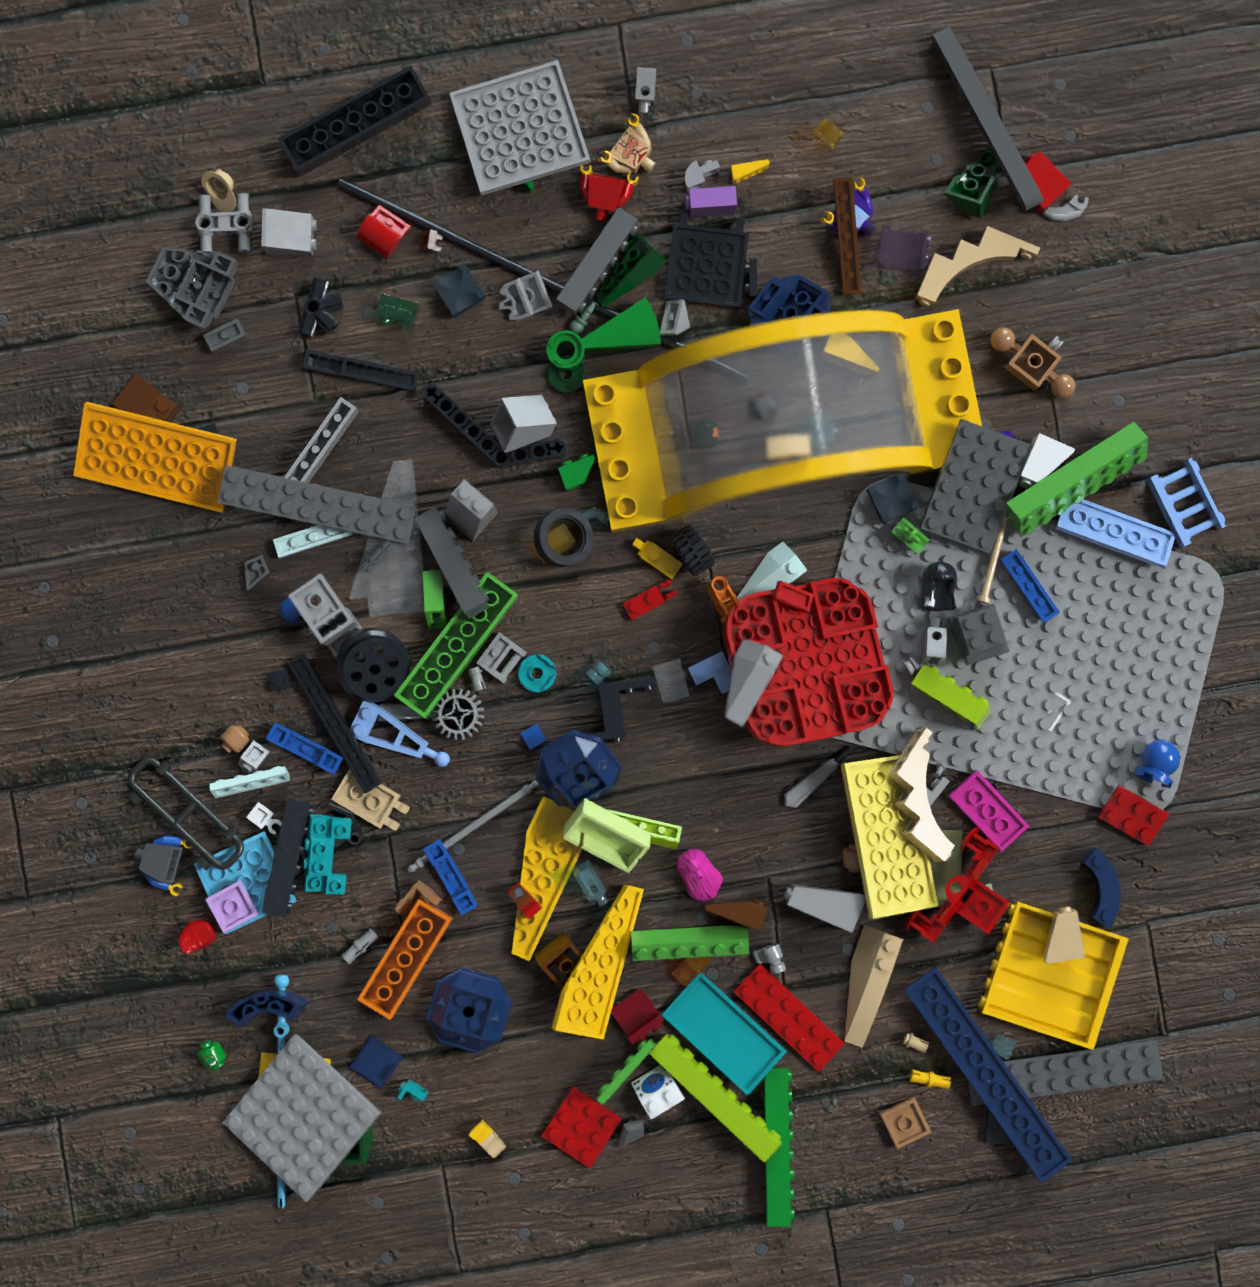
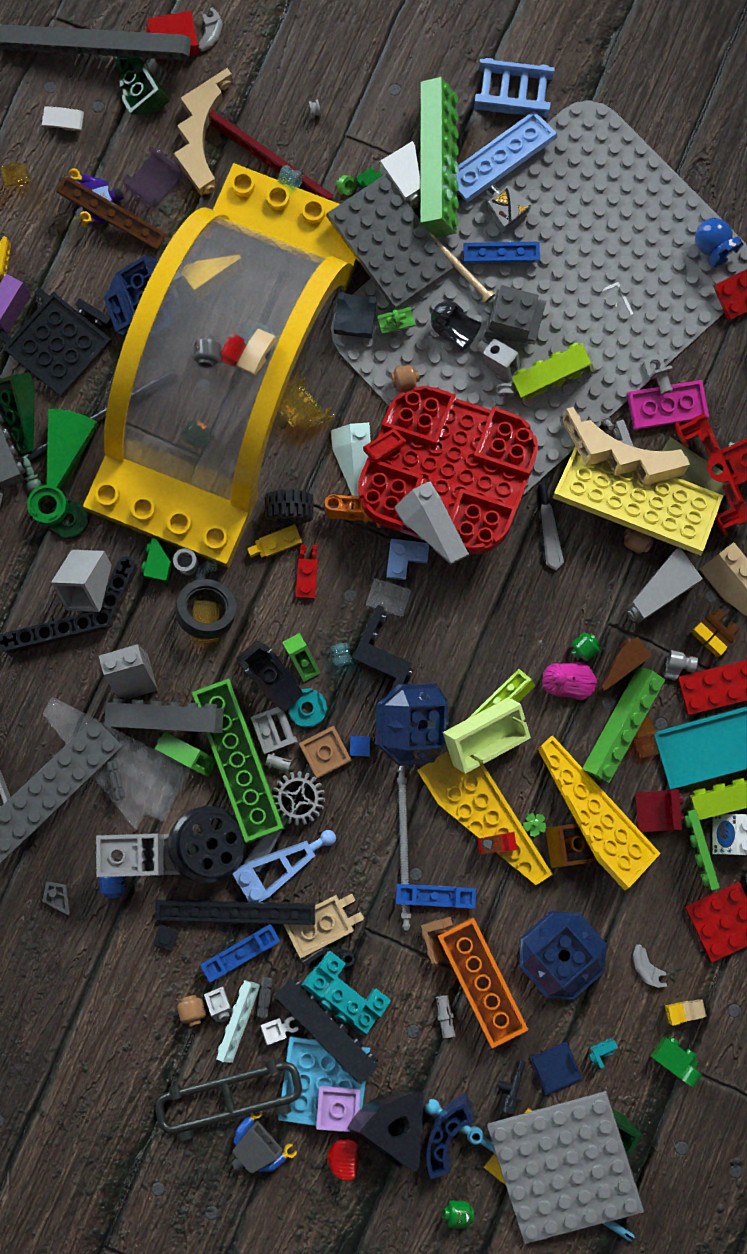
camera: 55 degrees left, 5 degrees down
light aqua plate [273,525,352,558] -> none
clear light blue torso [573,860,608,907] -> none
light grey slope [660,299,690,336] -> none
medium nougat brick [990,327,1076,399] -> none
none -> white slope [42,107,84,131]
none -> light grey piece [173,548,199,575]
none -> dark red tile [209,110,333,201]
none -> red brick [220,334,247,367]
none -> black piece [236,641,304,712]
none -> dark grey axle [257,977,272,1018]
none -> clear yellow torso [275,371,336,429]
none -> clear light blue wheel [278,165,304,190]
none -> bright green slope [282,633,321,682]
none -> medium nougat plate [299,726,352,779]
none -> bright green tile [336,175,356,195]
none -> black piece [347,1090,423,1172]
none -> green slope [354,167,382,188]
none -> medium nougat head [391,365,420,392]
none -> light grey torso [486,185,532,233]
none -> black piece [498,1060,526,1116]
none -> bright green plant [523,813,546,837]
none -> green head [571,633,601,661]
none -> light grey piece [633,944,667,987]
none -> light grey bracket [643,354,673,394]
none -> green hinge [650,1036,702,1088]
none -> hips [690,609,740,657]

